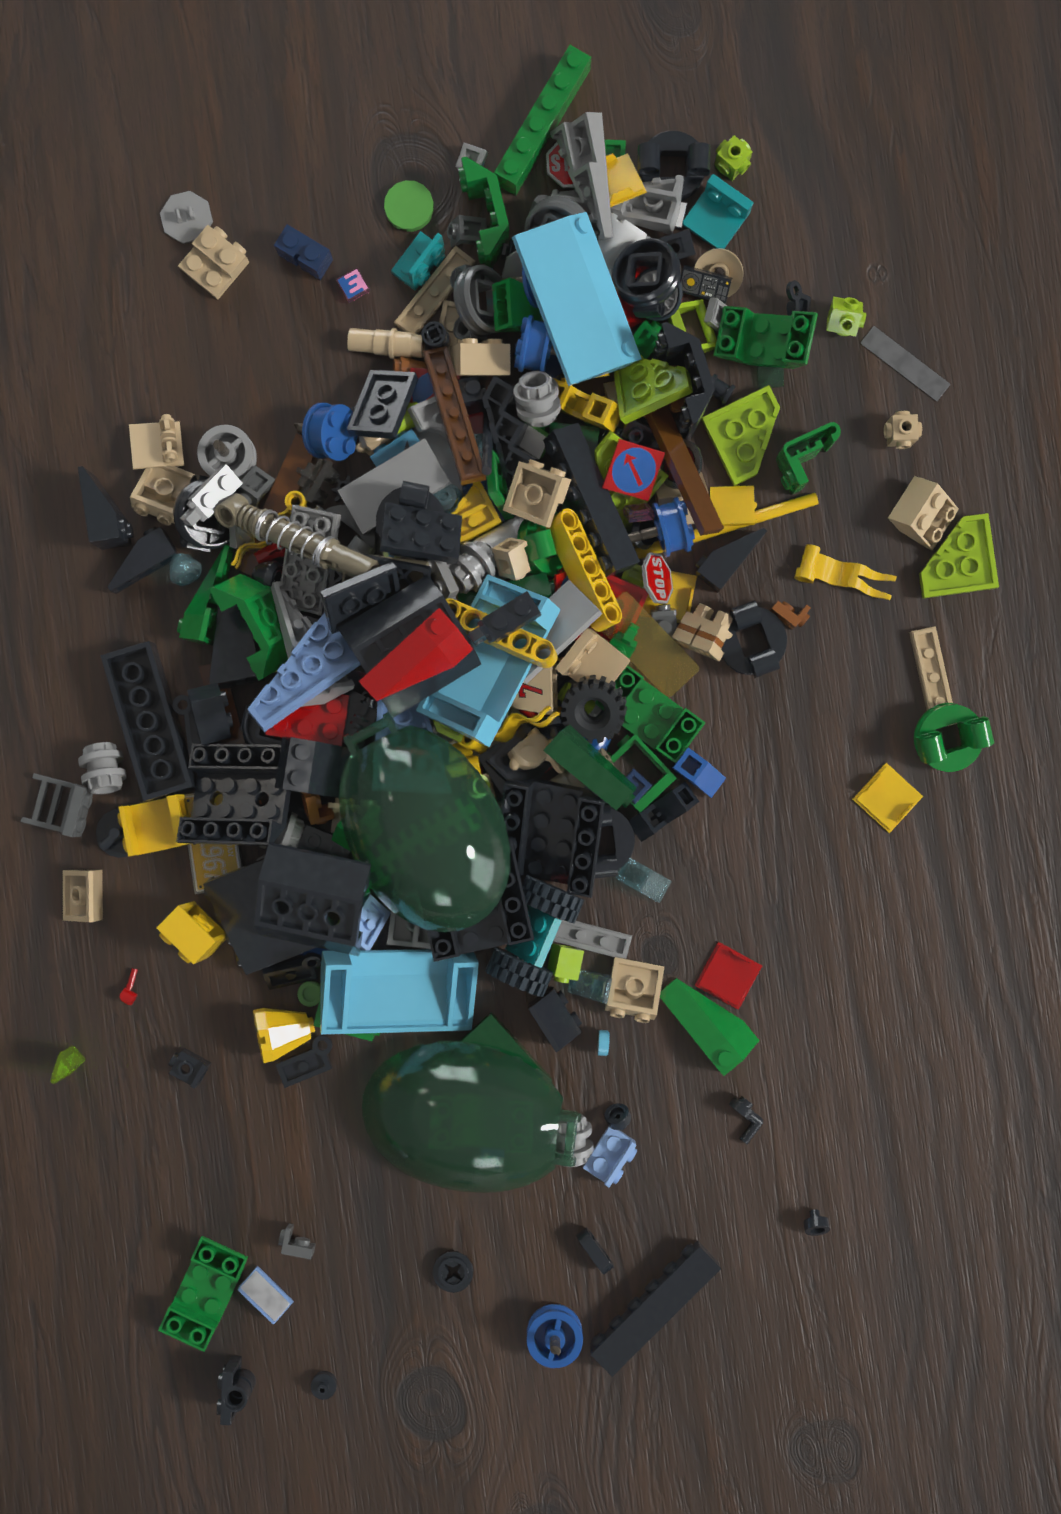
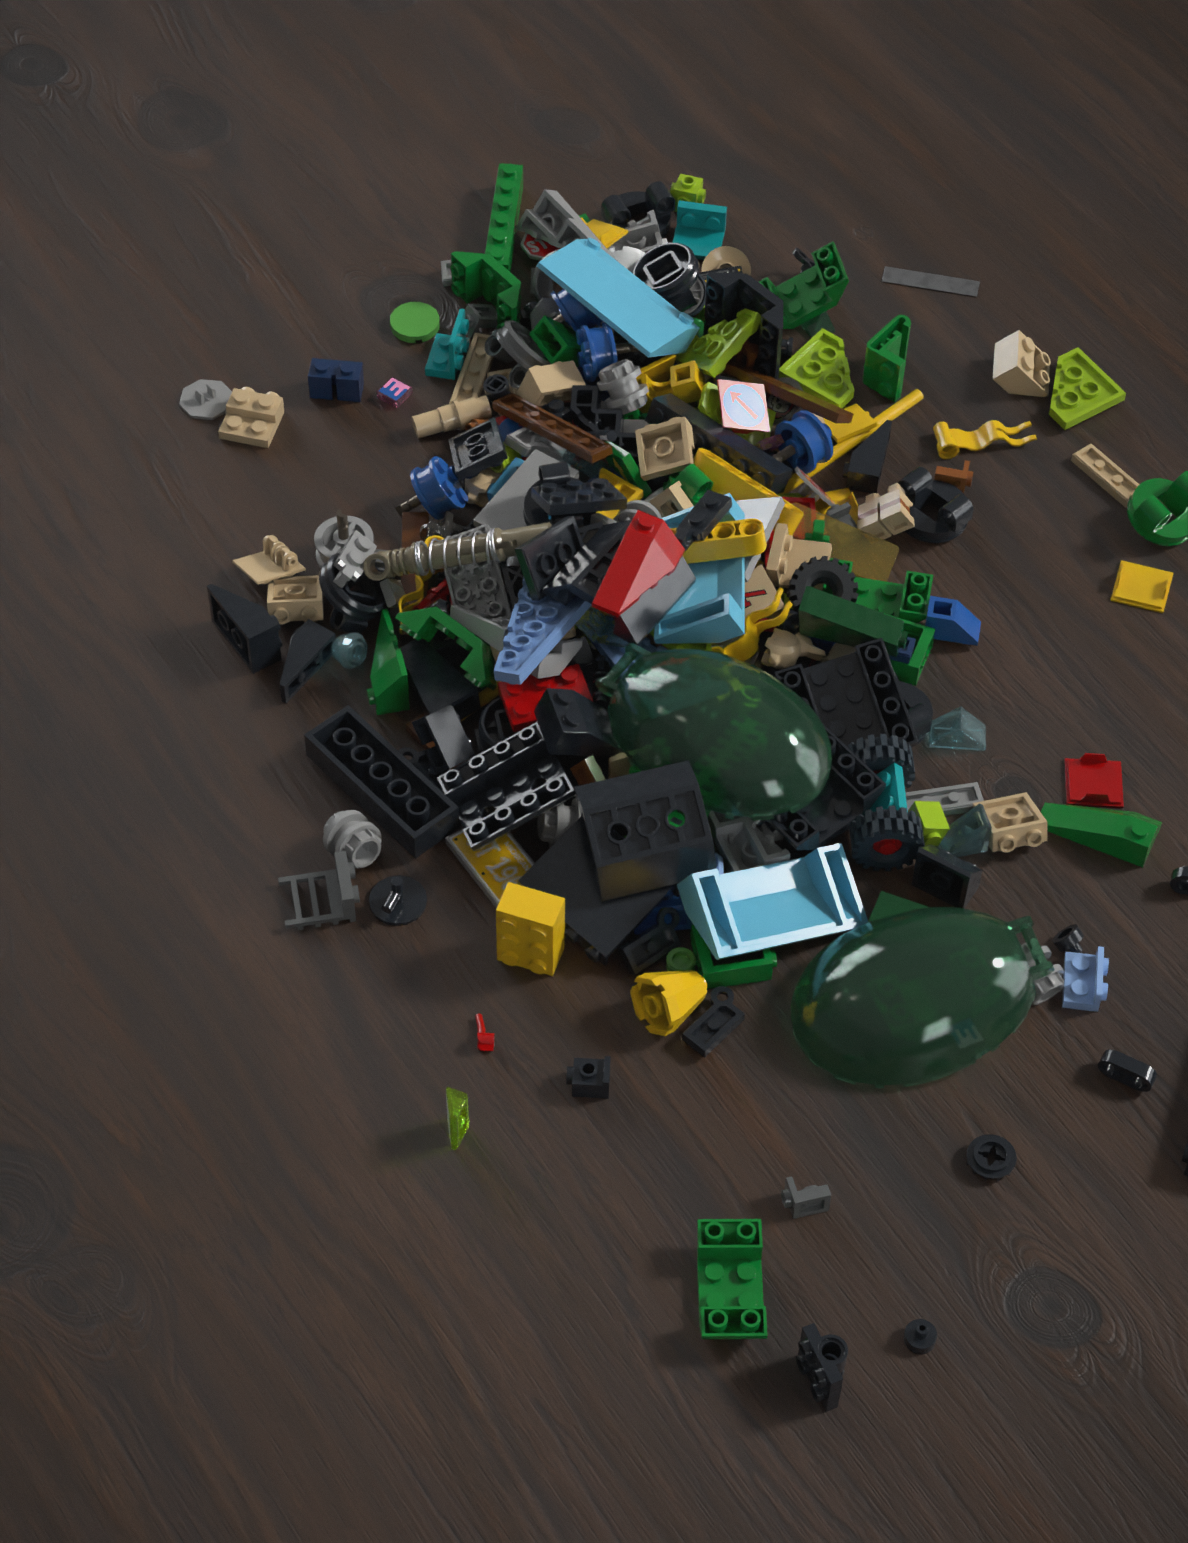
camera: 30 degrees left, 35 degrees down
tan slope [63,870,103,922] -> none
yellow panel [117,794,189,857] -> none
flat silver slope [238,1266,294,1324] -> none
blue wheel [527,1304,583,1368] -> none
medium azure tile [597,1030,609,1056] -> none
black brick [628,782,699,842] -> none
lime brick [827,296,866,336] -> none
tan brick [884,411,922,449] -> none

